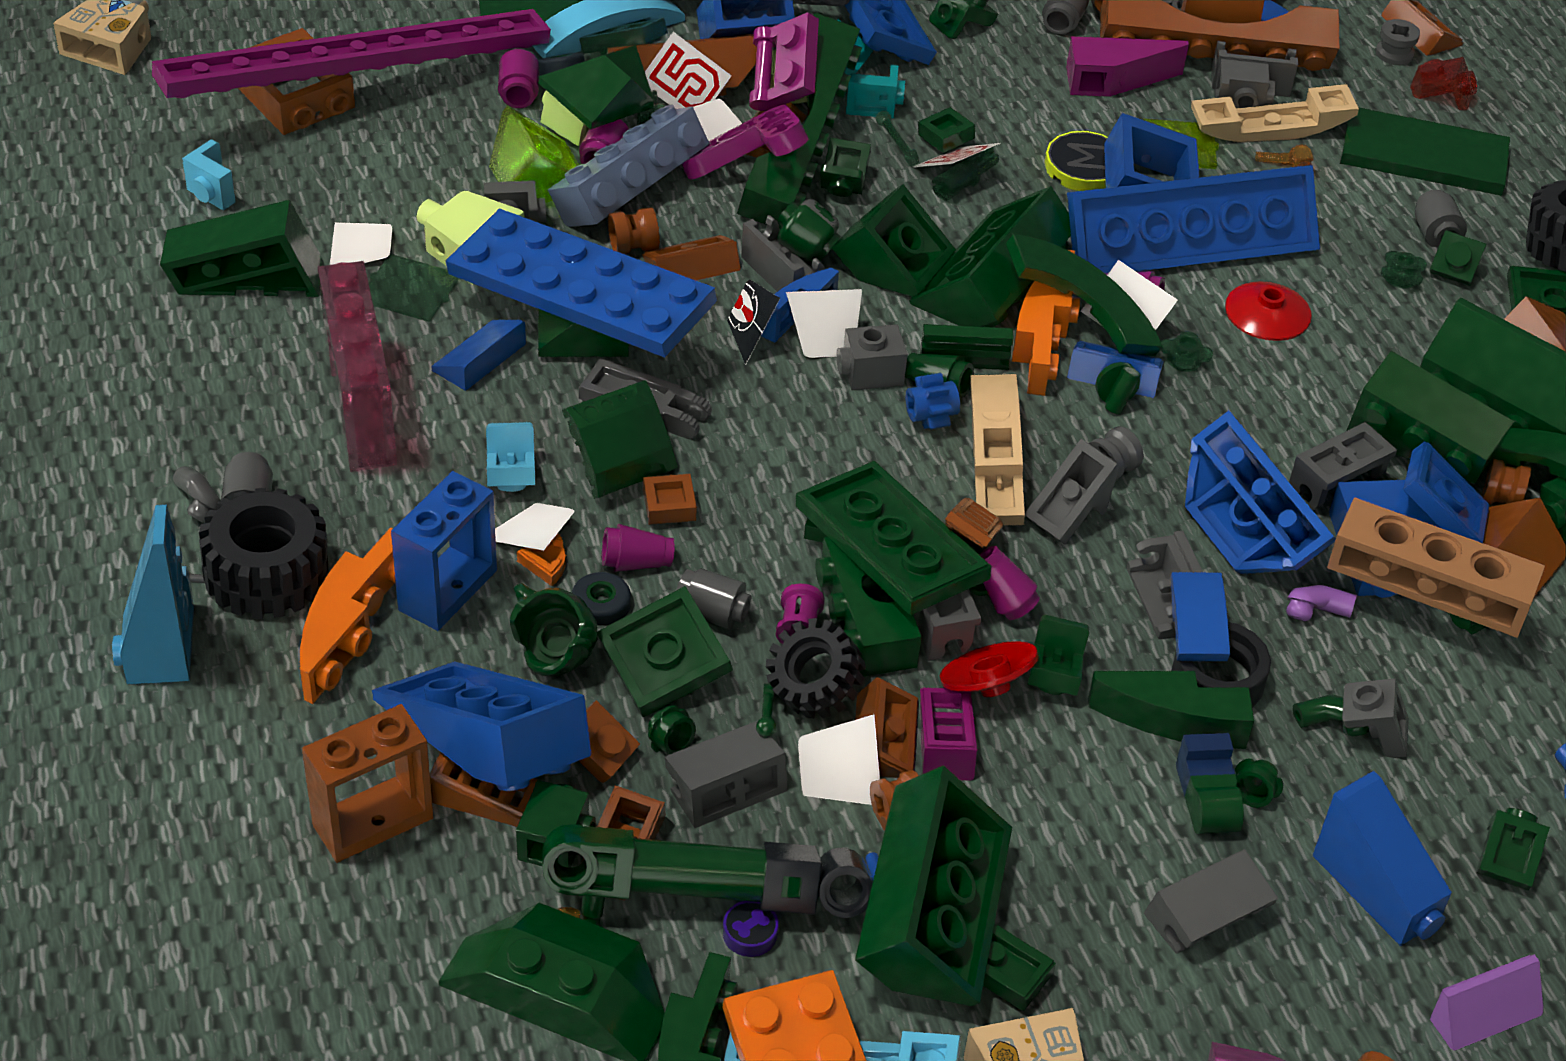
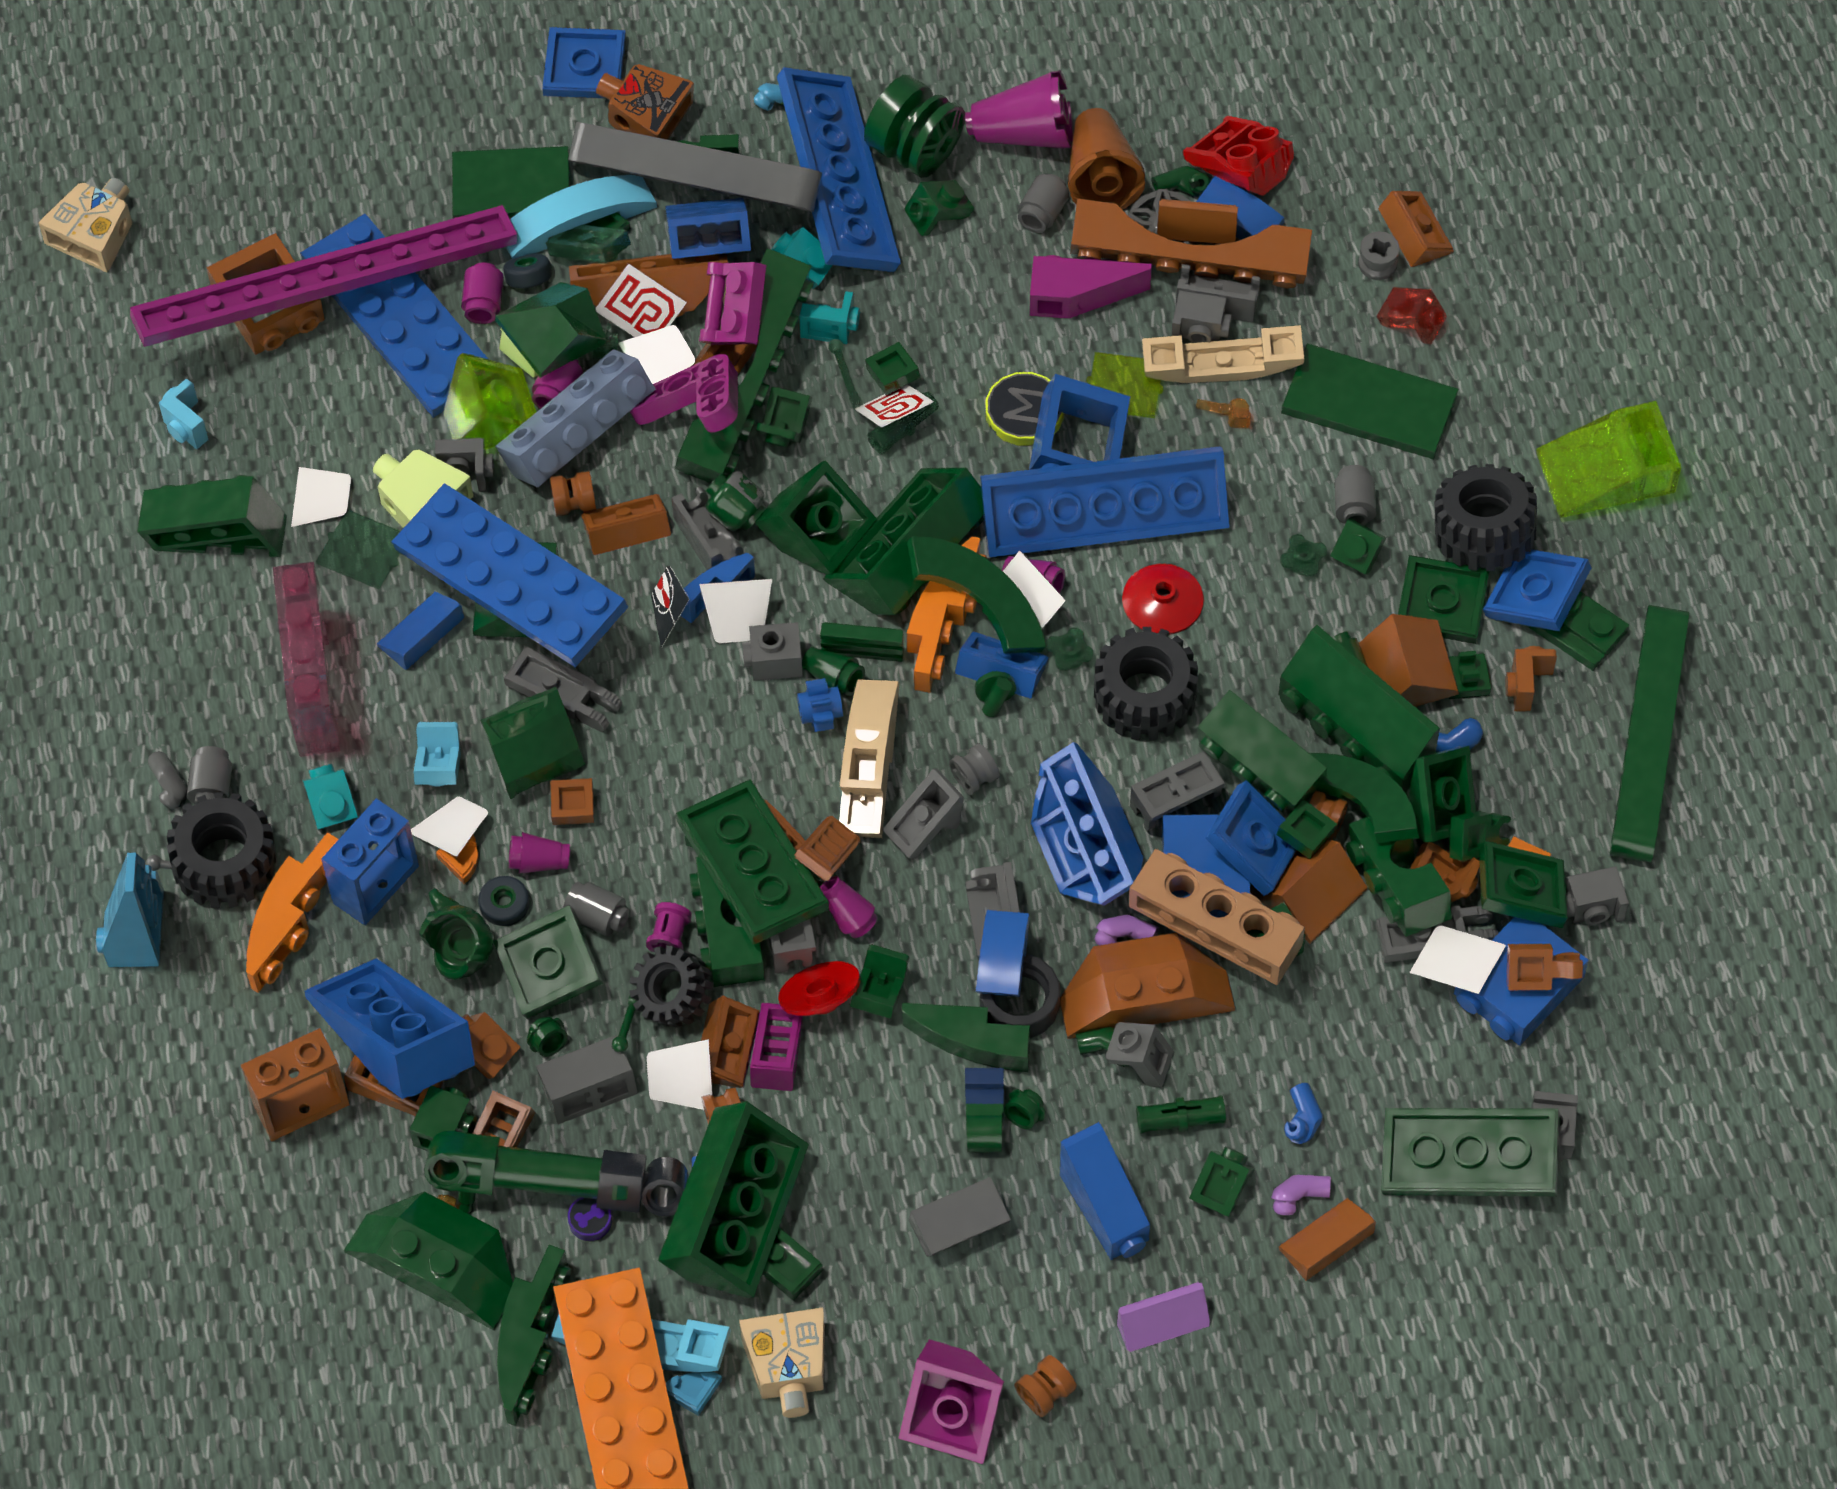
camera: 10 degrees right, 15 degrees up
none -> blue plate [300,214,499,418]
none -> teal bracket [302,763,358,829]
none -> dark orange wedge [1060,933,1235,1039]
none -> black tyre [1094,627,1198,741]
none -> dark green pin [1136,1095,1226,1134]
none -> dark green plate [1276,799,1337,859]

